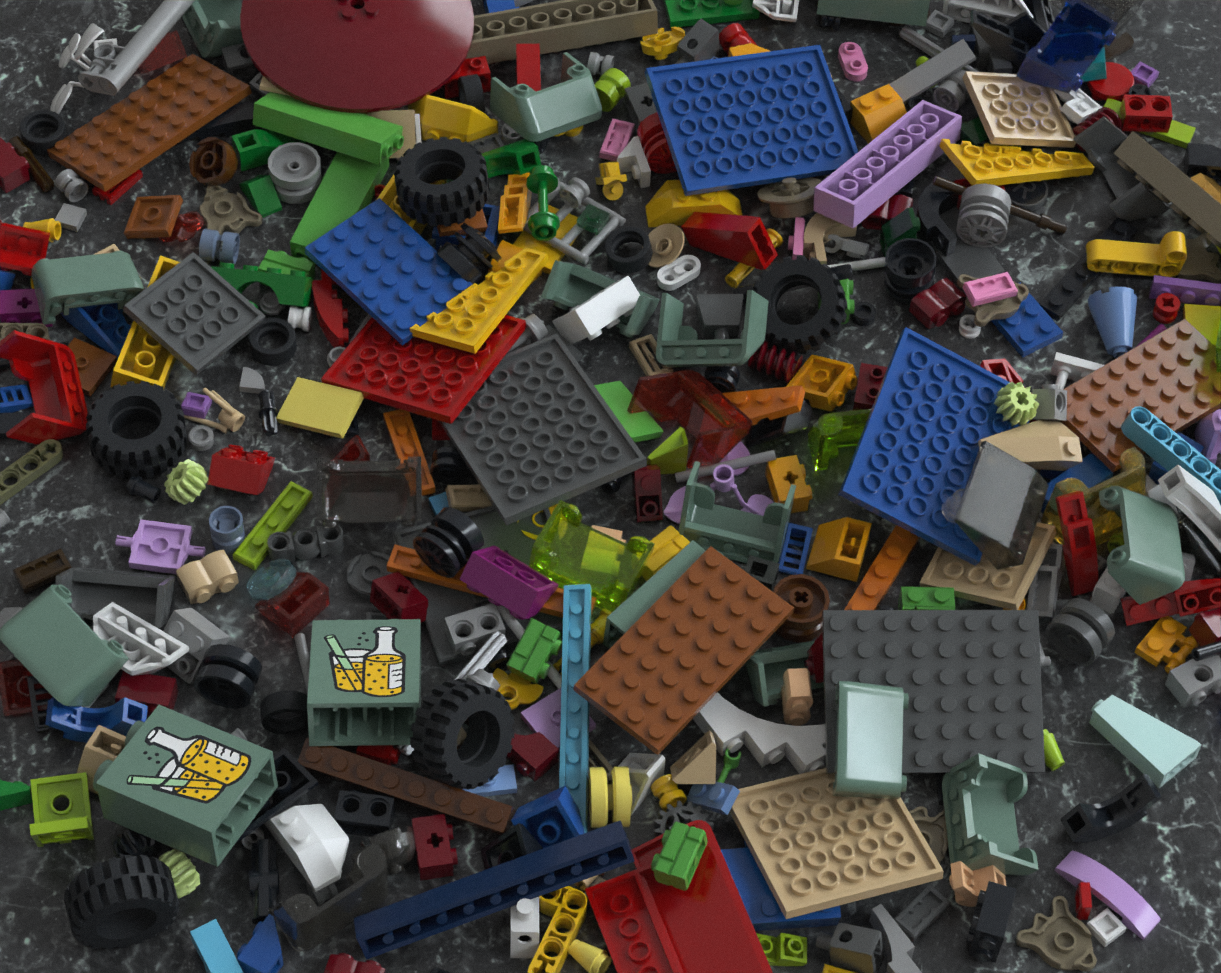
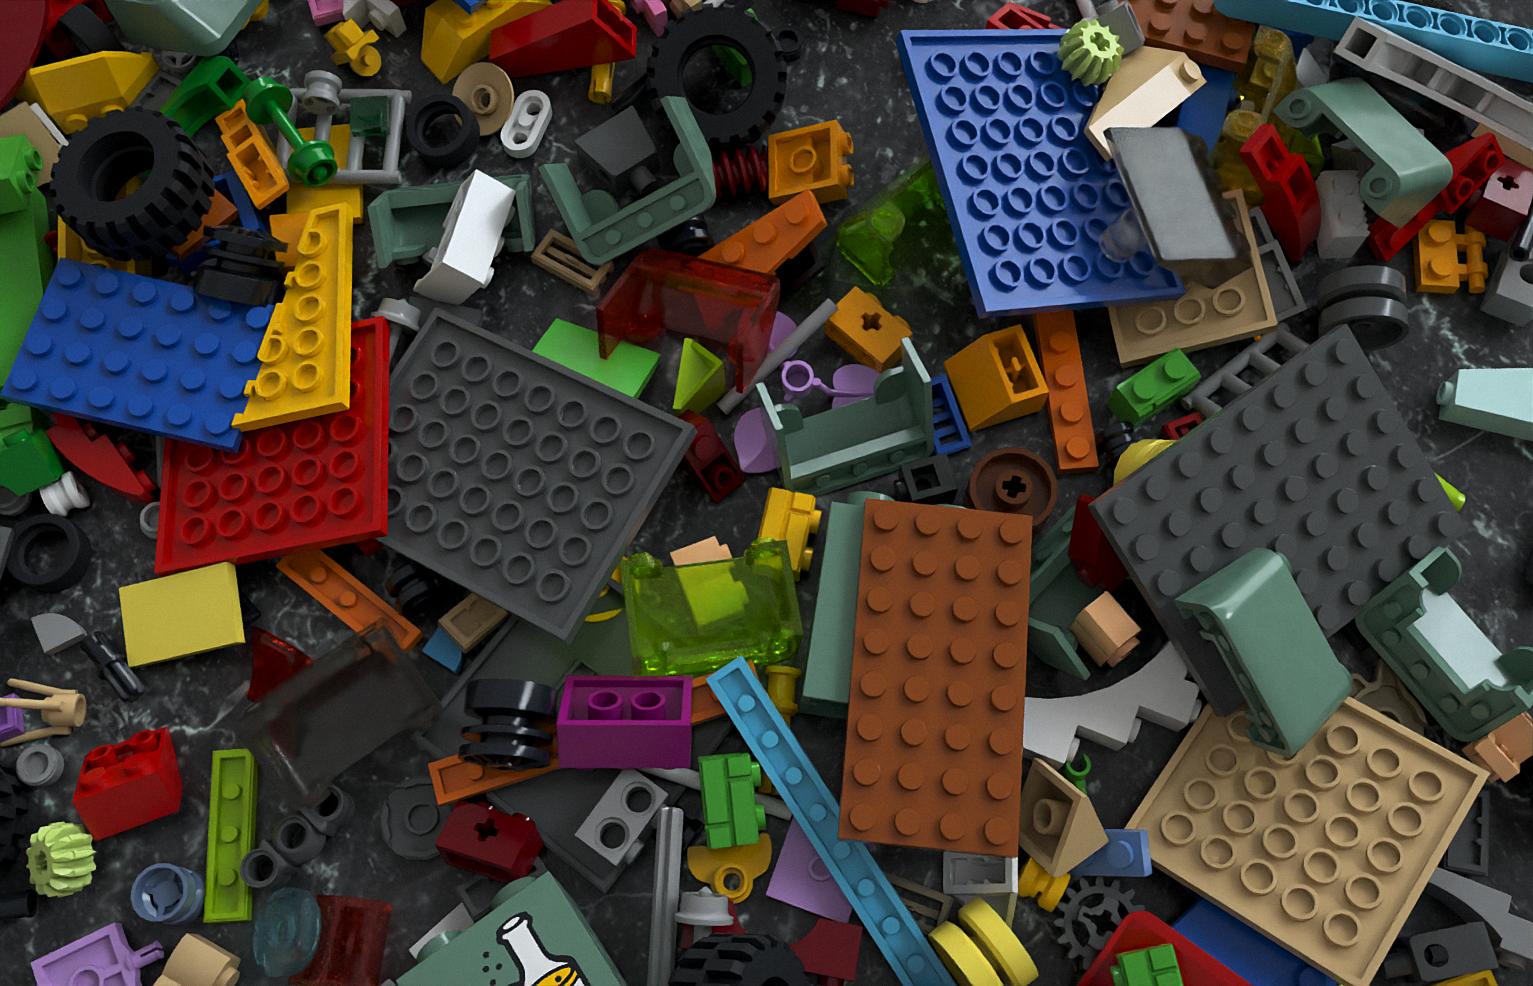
camera: 30 degrees left, 15 degrees up
dark red brick [852,363,888,419] -> none

